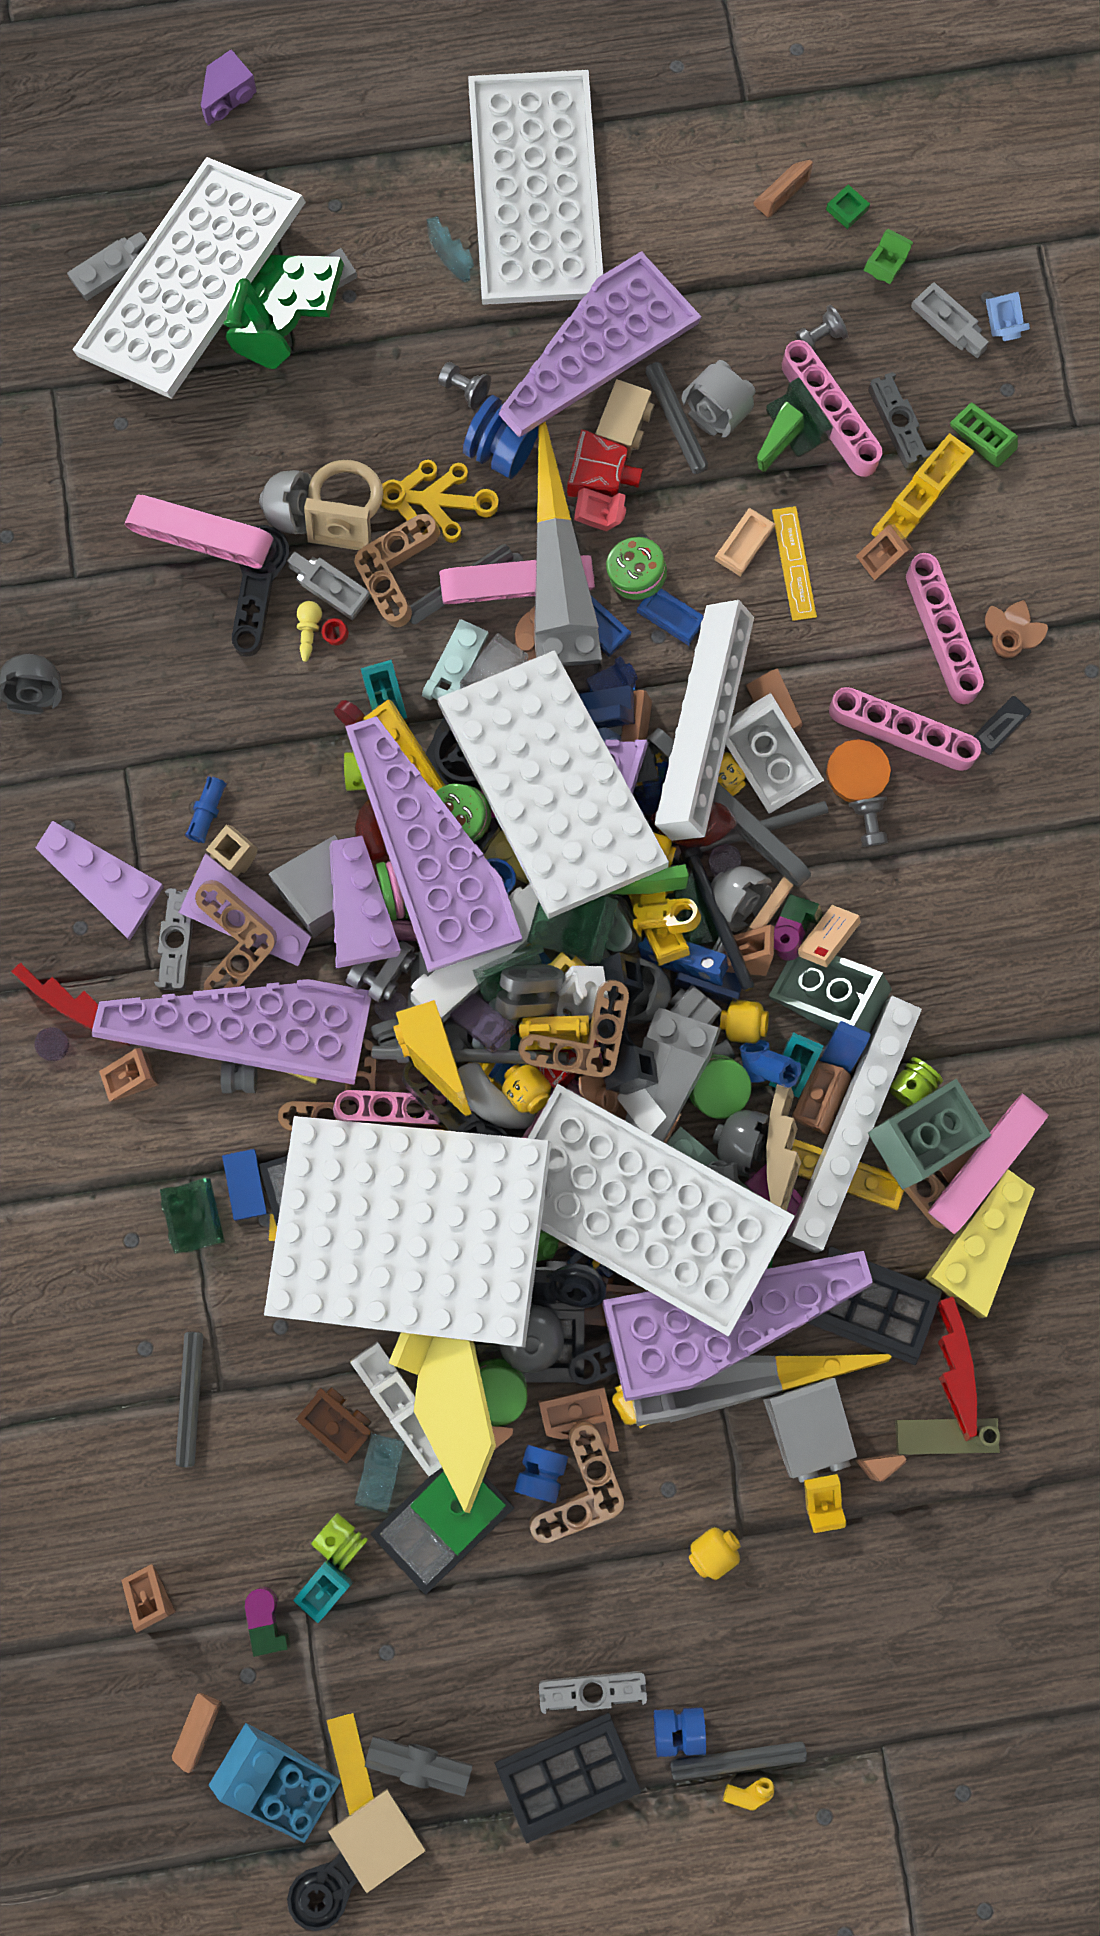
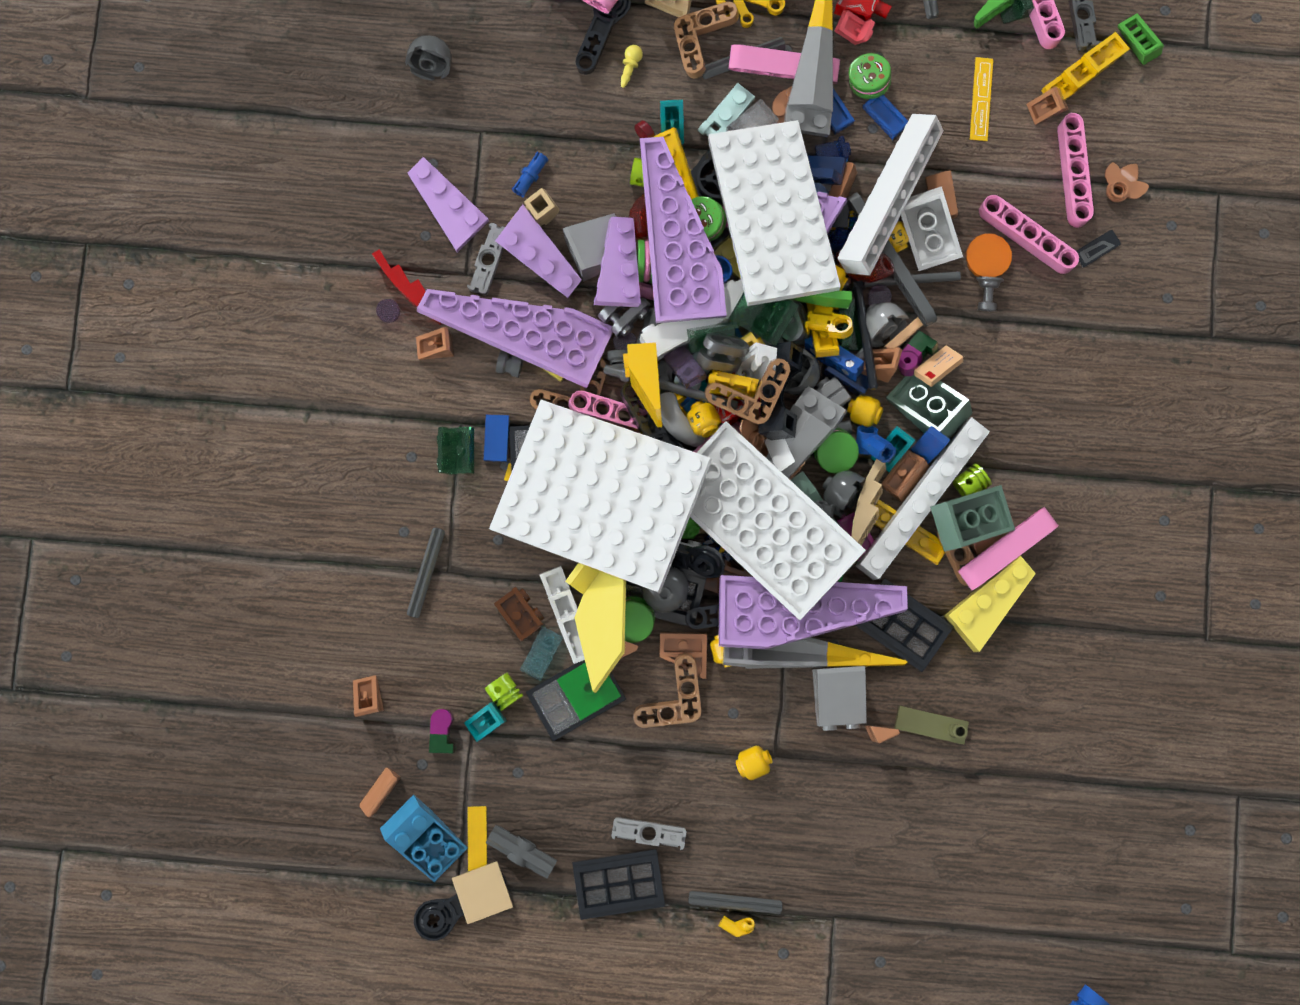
camera: 15 degrees right, 5 degrees up
medium nougat beam [195,880,277,990] -> none
light grey hinge [287,551,371,621] -> none
red hinge [321,618,349,646] -> none
blue wheel [514,1444,569,1504] -> none
blue wheel [654,1707,706,1757] -> none
light nougat tile [715,508,775,577] -> none
yellow bracket [804,1474,846,1533] -> none
red slope [937,1296,977,1441] -> none

